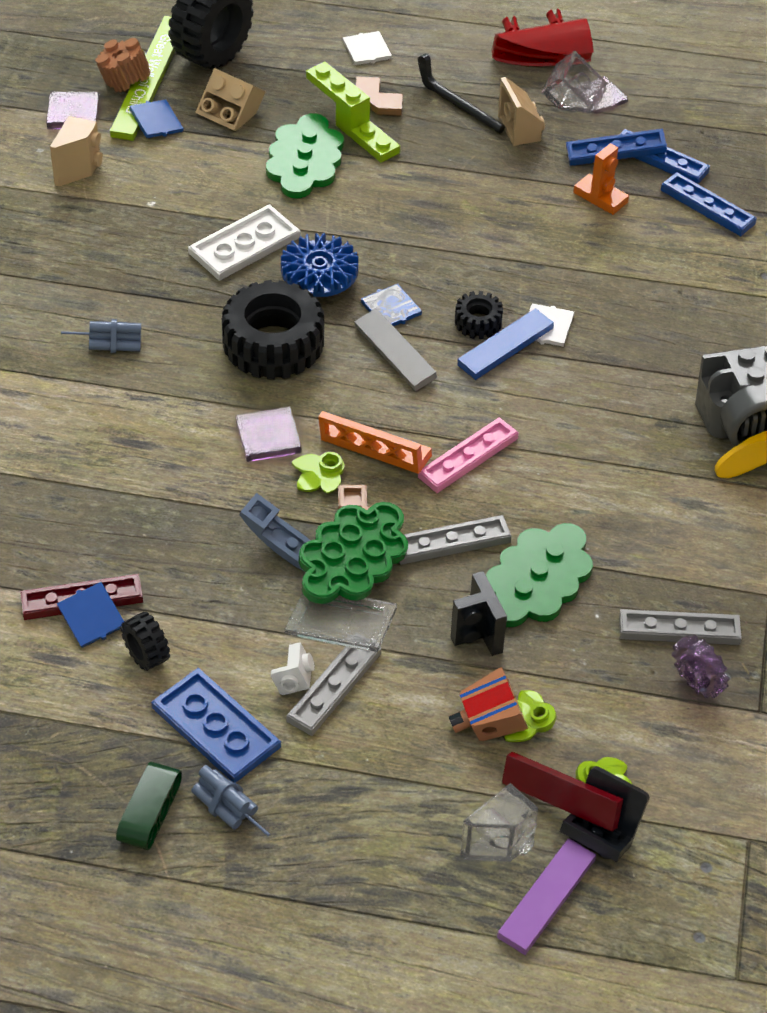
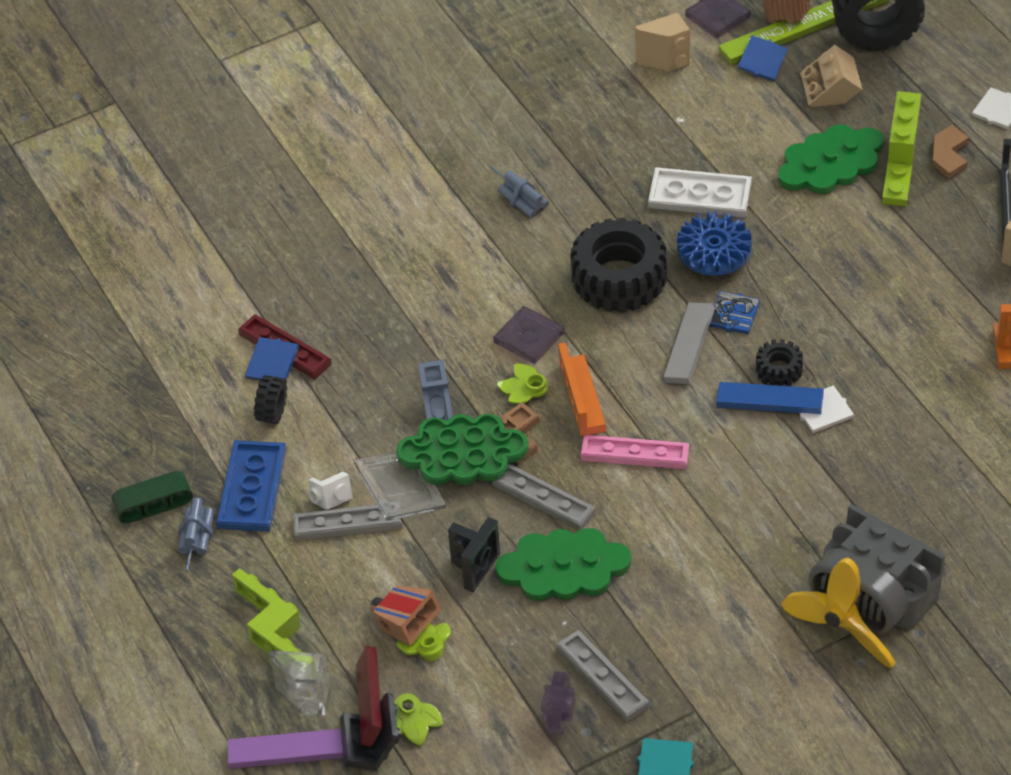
camera: 55 degrees right, 0 degrees up
none -> lime bracket [232,568,317,685]

